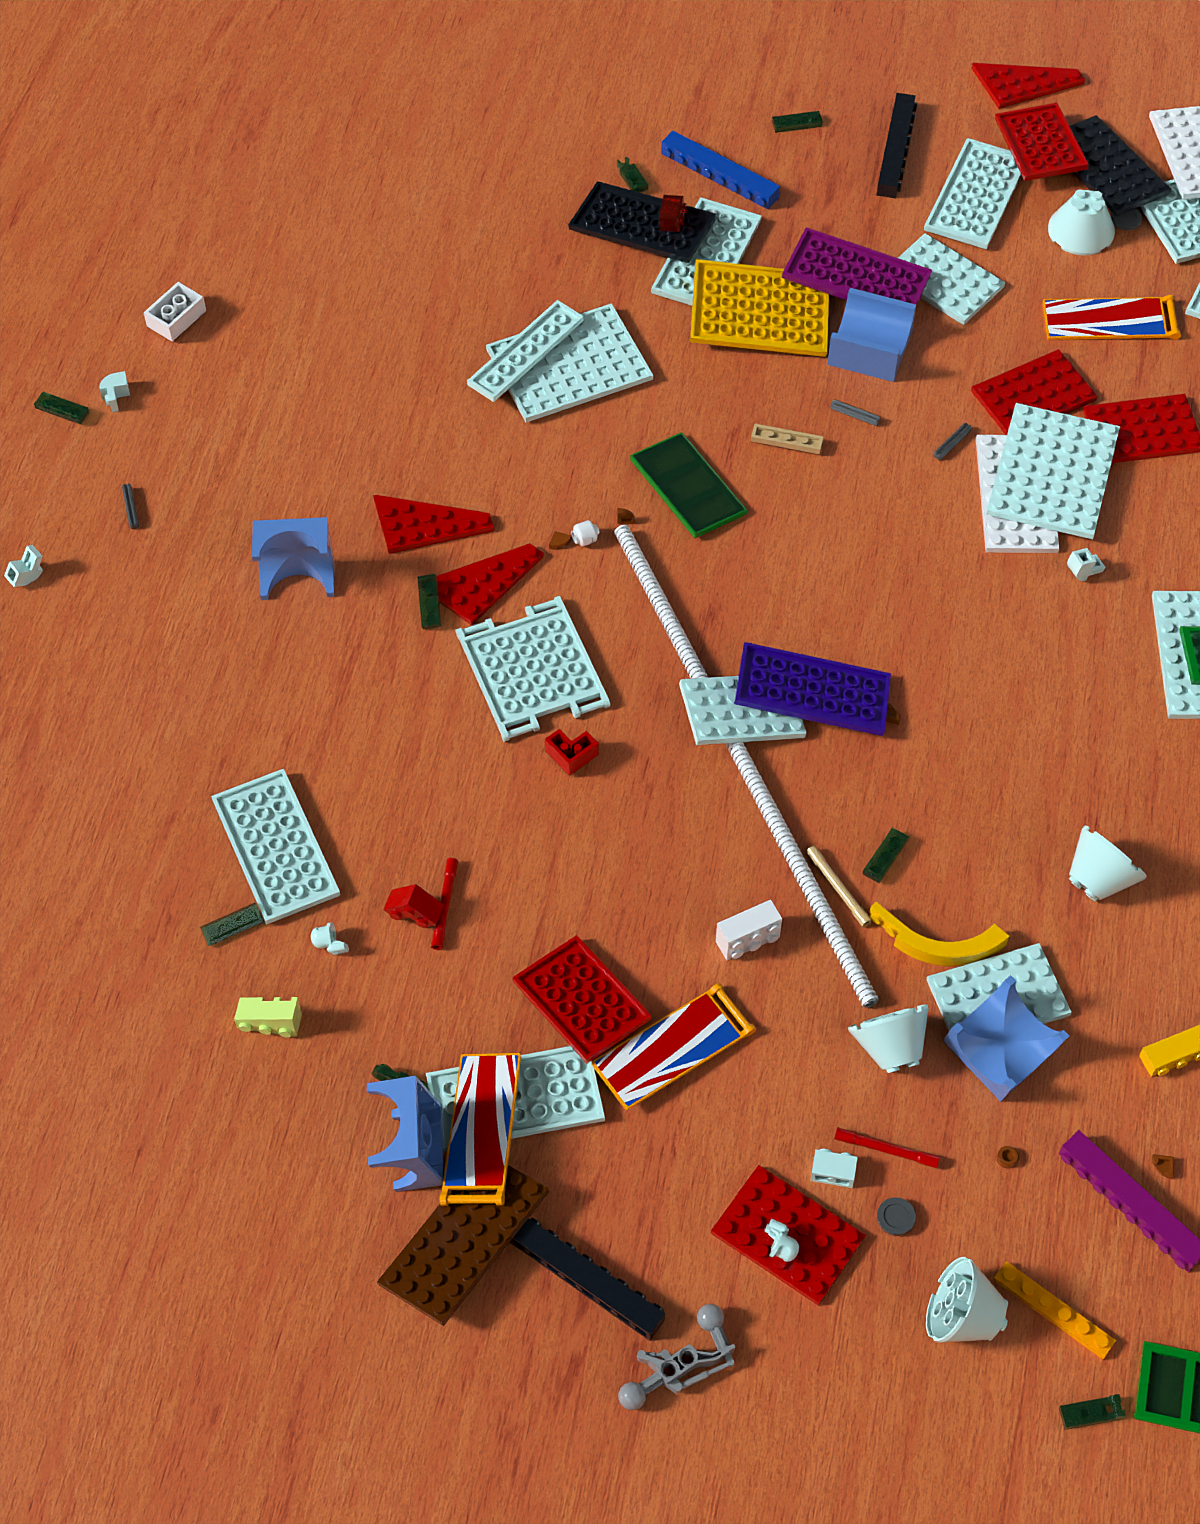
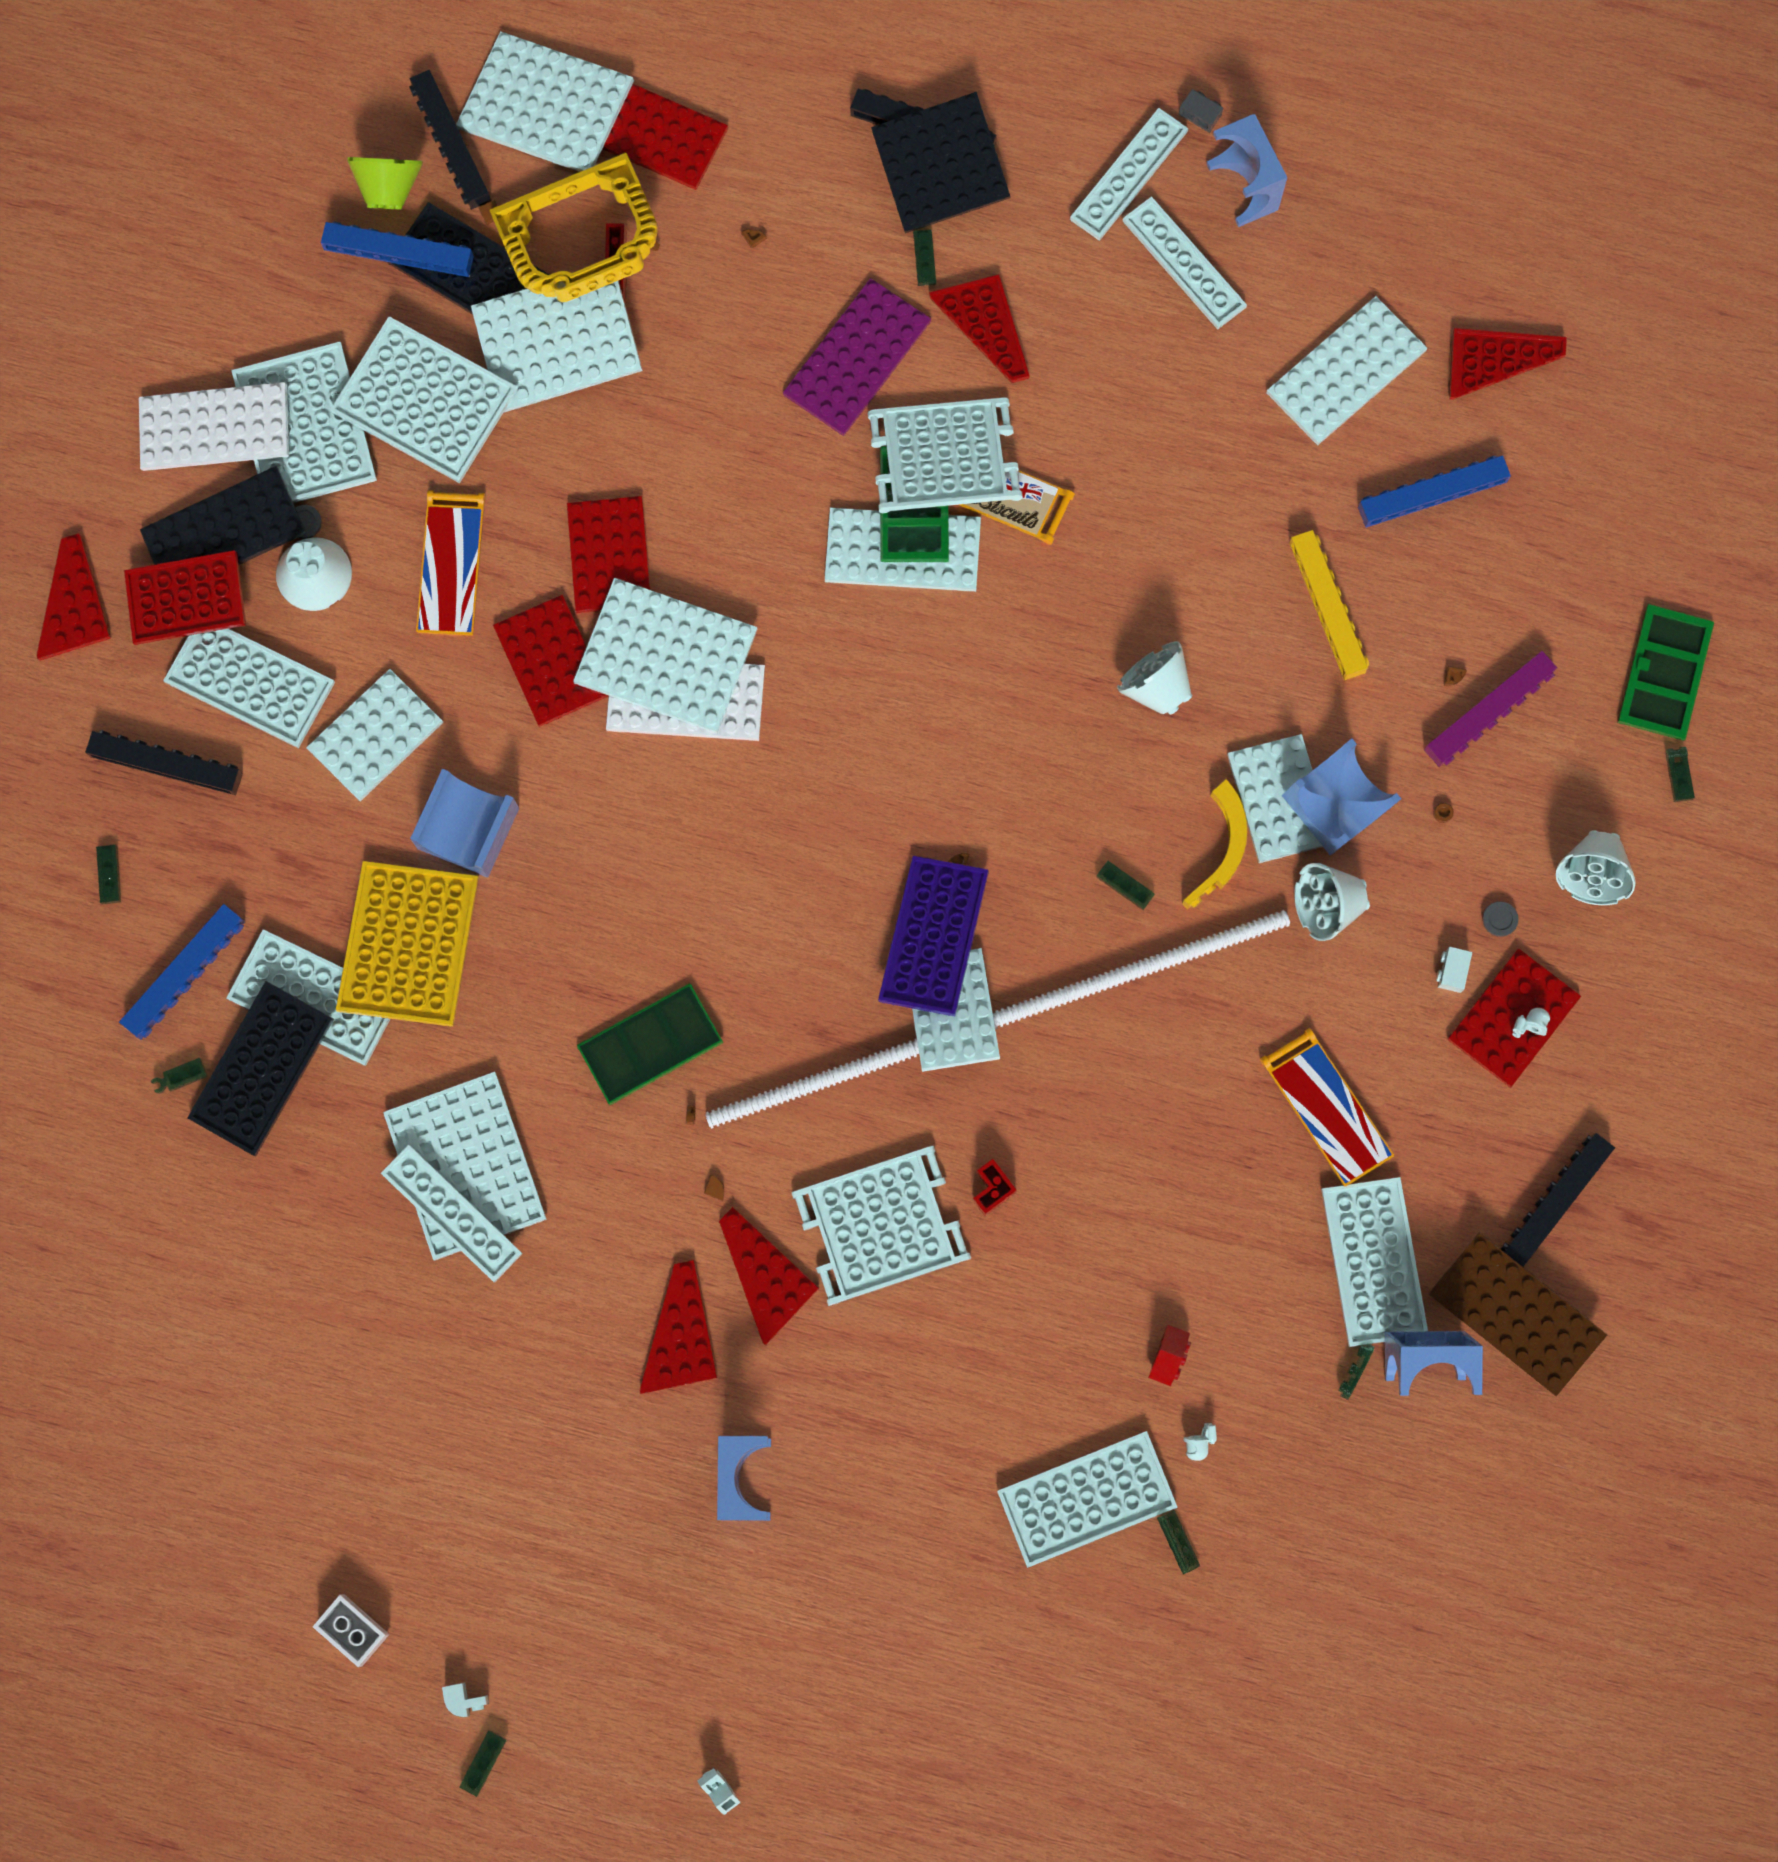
camera: 85 degrees left, 20 degrees up
dark grey axle [122,483,139,529] -> none
yellowish green wedge [234,997,302,1037] -> none
clear green plate [417,574,441,630] -> none
red piece [431,858,458,950] -> none
flag [439,1053,521,1206] -> none
red plate [512,935,651,1064] -> none
white head [571,520,599,547] -> none
light grey piece [618,1304,735,1410] -> none
clear red brick [659,195,687,232] -> none
white brick [716,900,782,961] -> none
tan plate [751,424,824,454] -> none
magenta plate [782,227,932,306] -> none
tan piece [806,846,872,927] -> none
dark grey axle [830,399,880,426] -> none
red piece [834,1127,940,1169] -> none
dark grey axle [933,423,971,460] -> none
light orange plate [993,1261,1116,1360] -> none
light aqua brick [1067,548,1106,581] -> none

